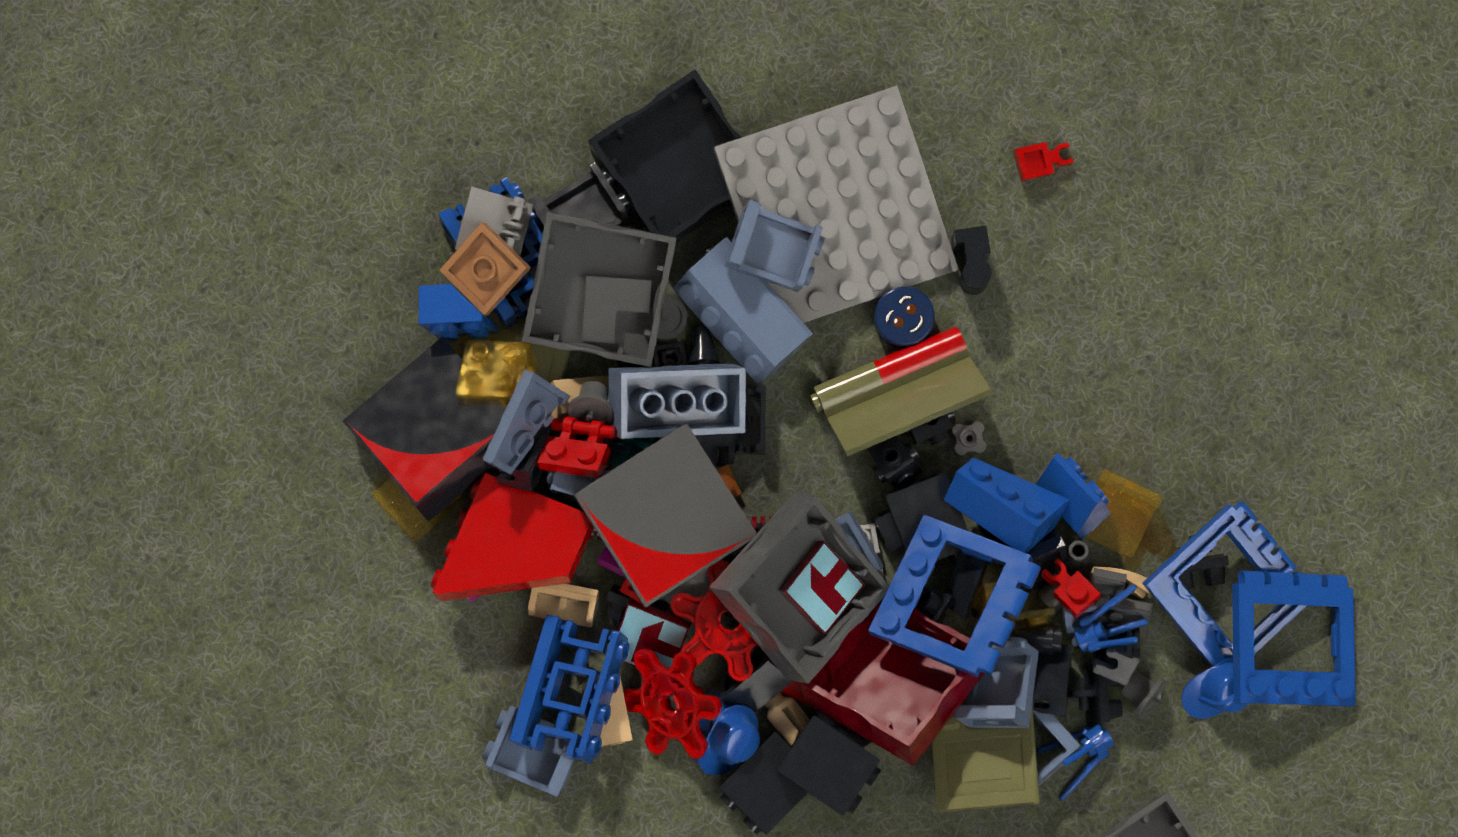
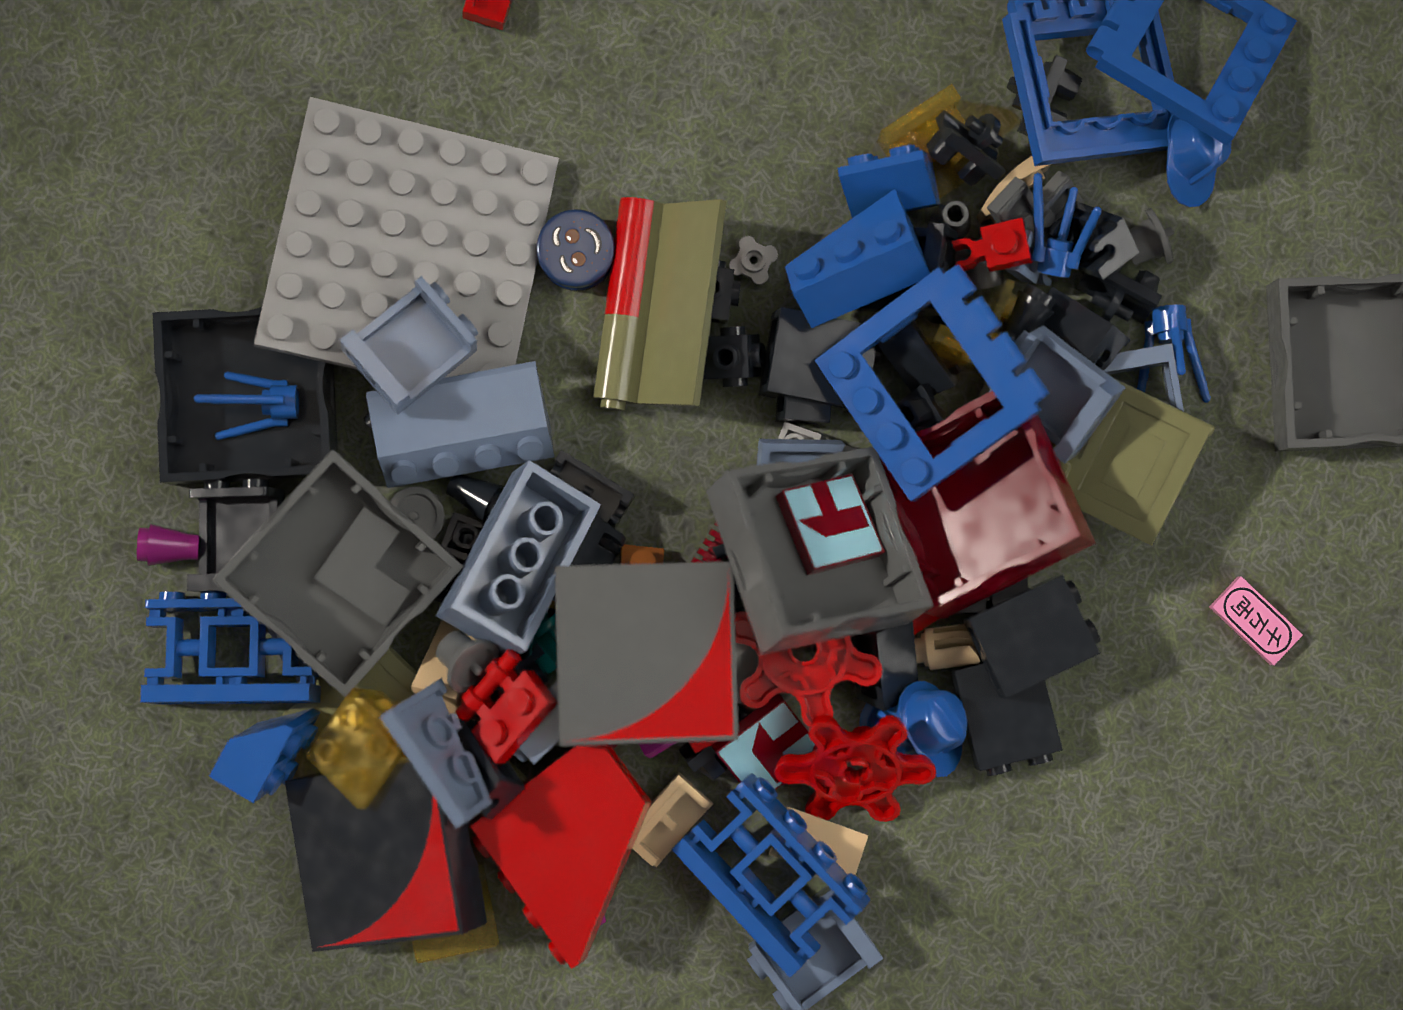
camera: 60 degrees left, 5 degrees up
medium nougat plate [440,222,531,315] -> none
light grey hinge [455,186,533,256] -> none
black legs [950,225,992,295] -> none
none -> magenta cone [137,524,199,566]
none -> blue plant [194,372,299,440]
none -> black hips [926,110,1006,187]

